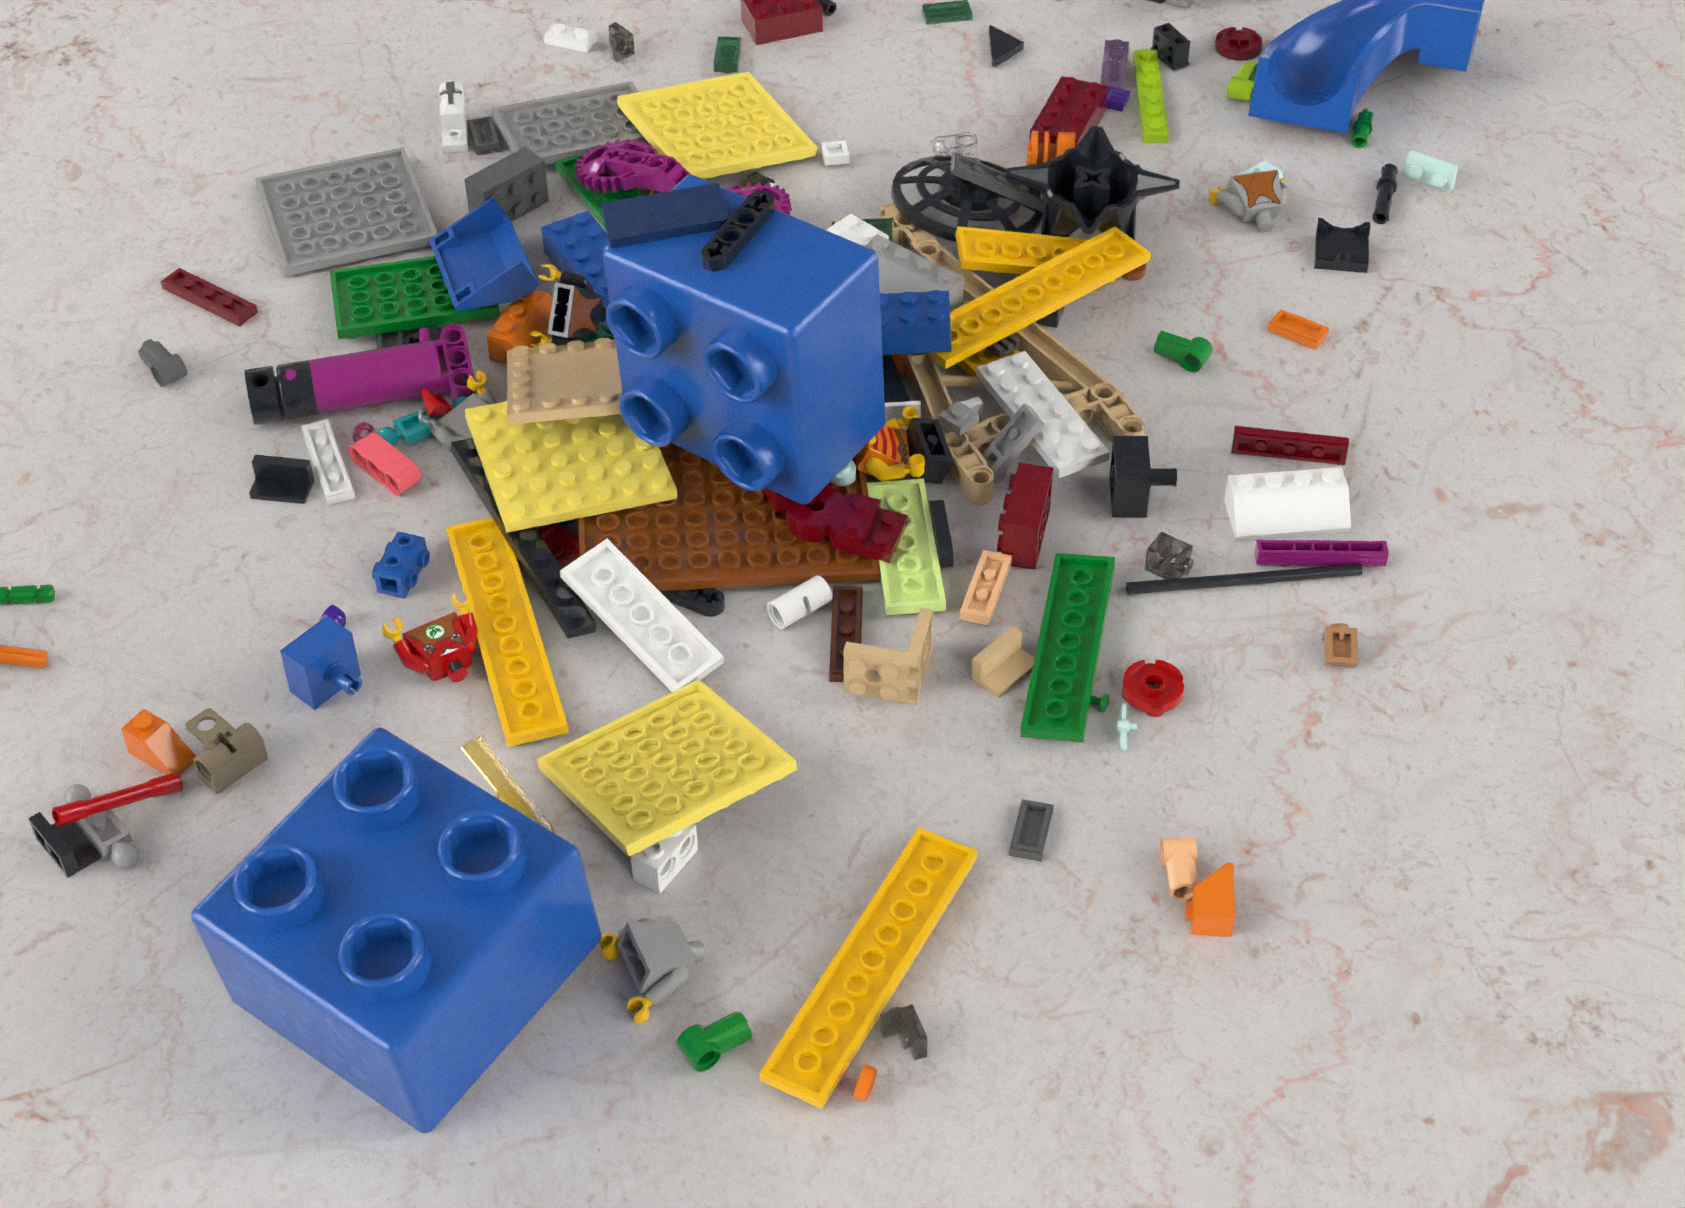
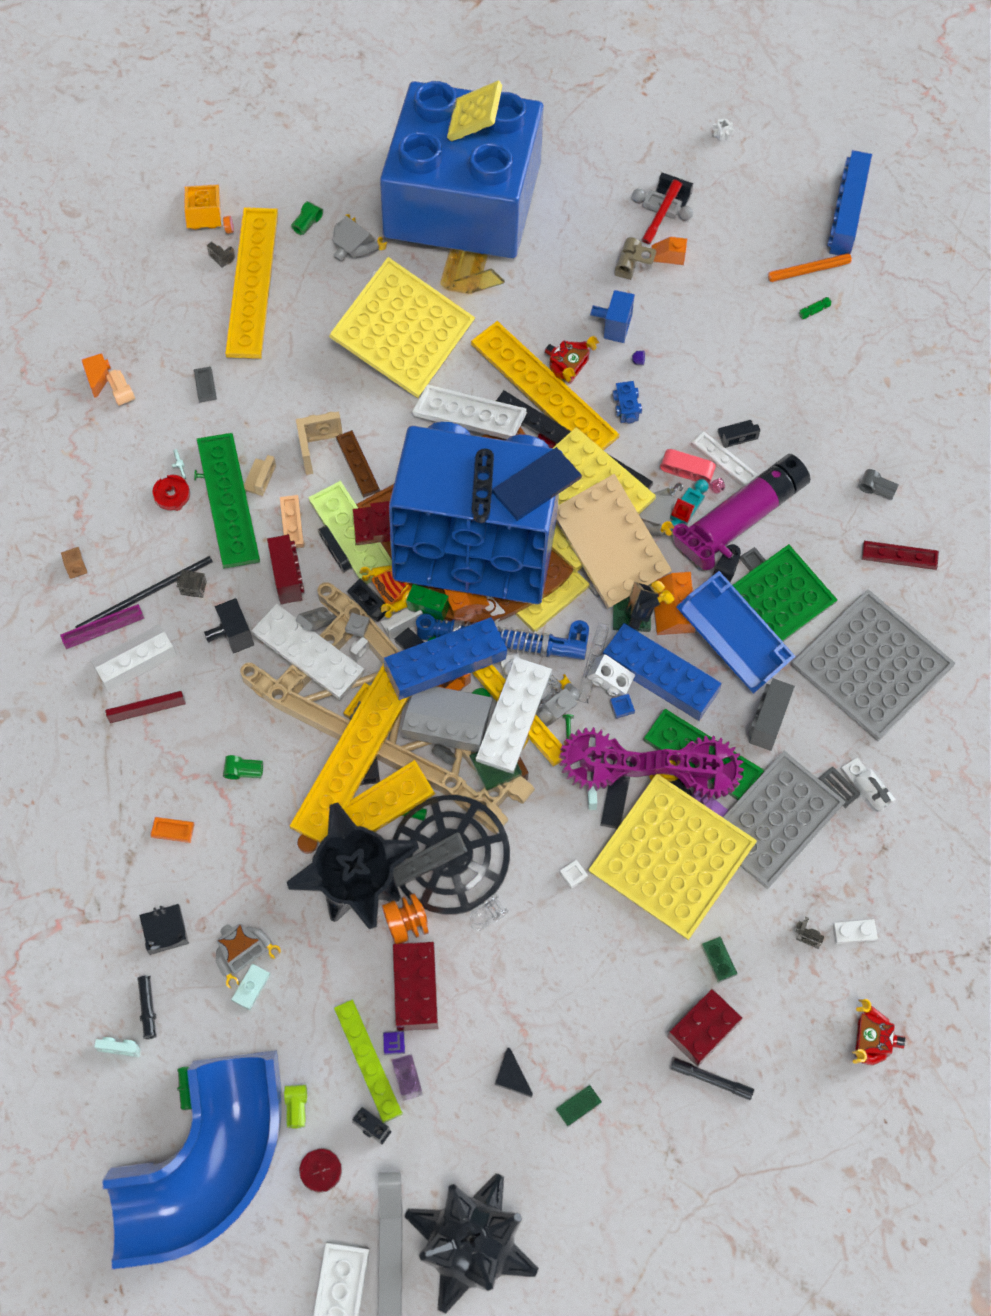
camera: 155 degrees right, 20 degrees up
white pin [766,575,832,629] -> none
none -> light orange slope [184,184,221,229]
none -> light yellow plate [447,80,503,142]

